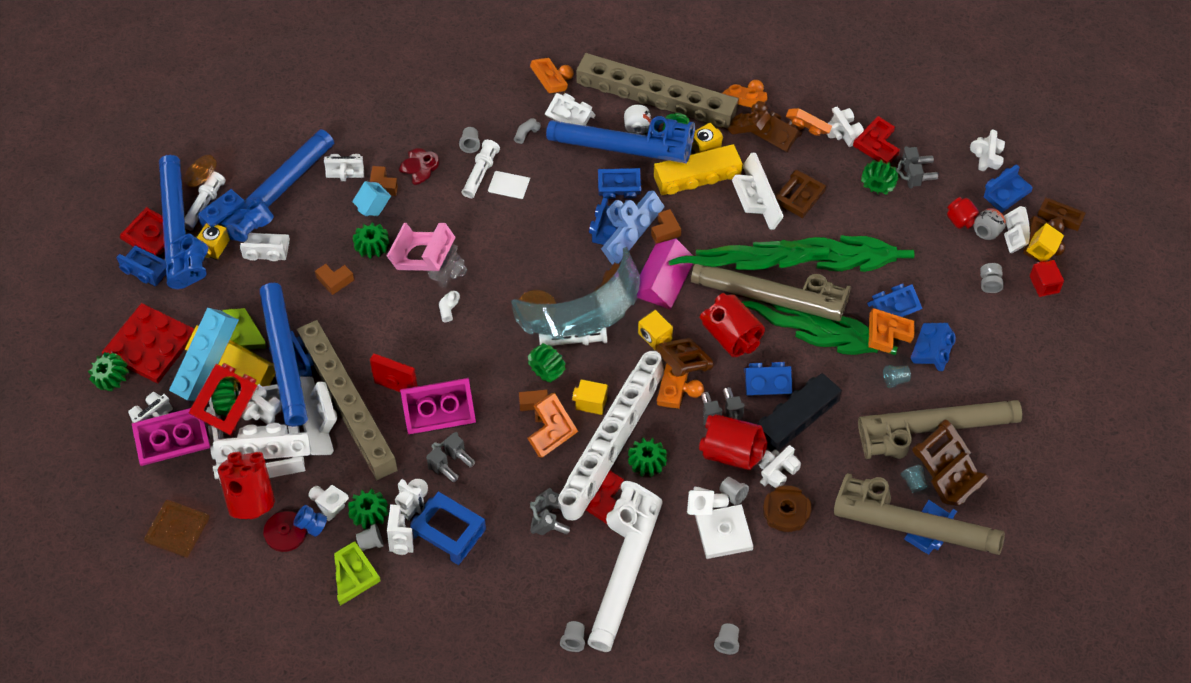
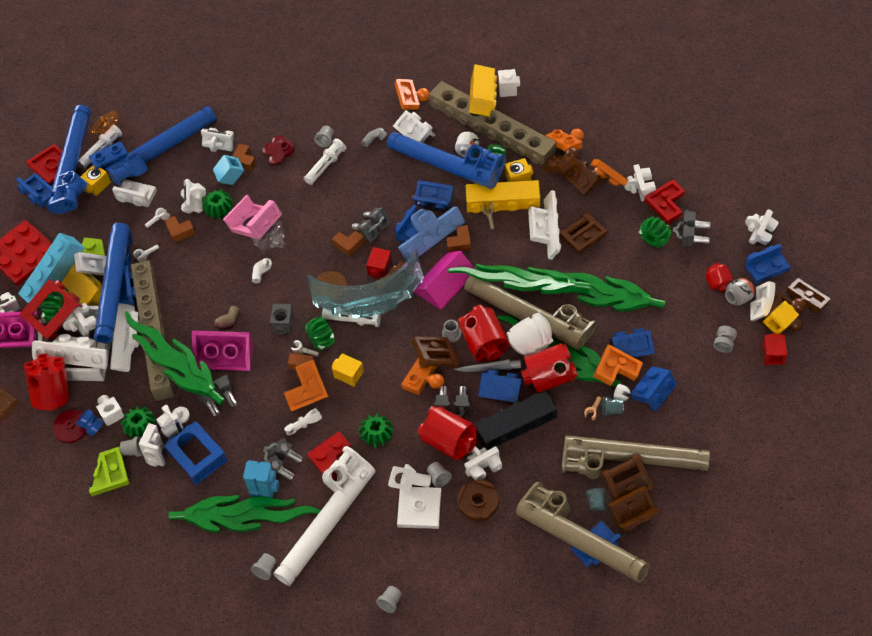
camera: 20 degrees right, 0 degrees up
red plate [370,354,418,393] -> none
white sticker [488,171,530,199] -> none
white beam [558,351,664,520] -> none
yellow brick [638,310,673,350] -> none
none -> white plate [74,252,107,276]
none -> green piece [125,311,225,405]
none -> white hand [133,245,159,262]
none -> white hand [145,208,170,228]
none -> green piece [169,495,321,533]
none -> white hips [181,179,206,214]
none -> dark tan arm [215,306,239,328]
none -> dark azure brick [243,460,279,498]
none -> dark grey brick [270,304,294,335]
none -> white piece [284,408,322,435]
none -> white hand [291,340,319,357]
none -> dark orange piece [332,230,365,257]
none -> dark grey piece [352,207,391,243]
none -> red brick [366,247,392,279]
none -> light grey piece [442,320,461,343]
none -> light grey bar [453,359,521,372]
none -> yellow brick [469,64,497,117]
none -> dark tan hand [483,202,495,229]
none -> white brick [498,69,520,97]
none -> white piece [506,312,553,357]
none -> red cylinder [521,343,578,393]
none -> light nougat hand [584,396,602,421]
none -> white hinge [614,384,630,401]

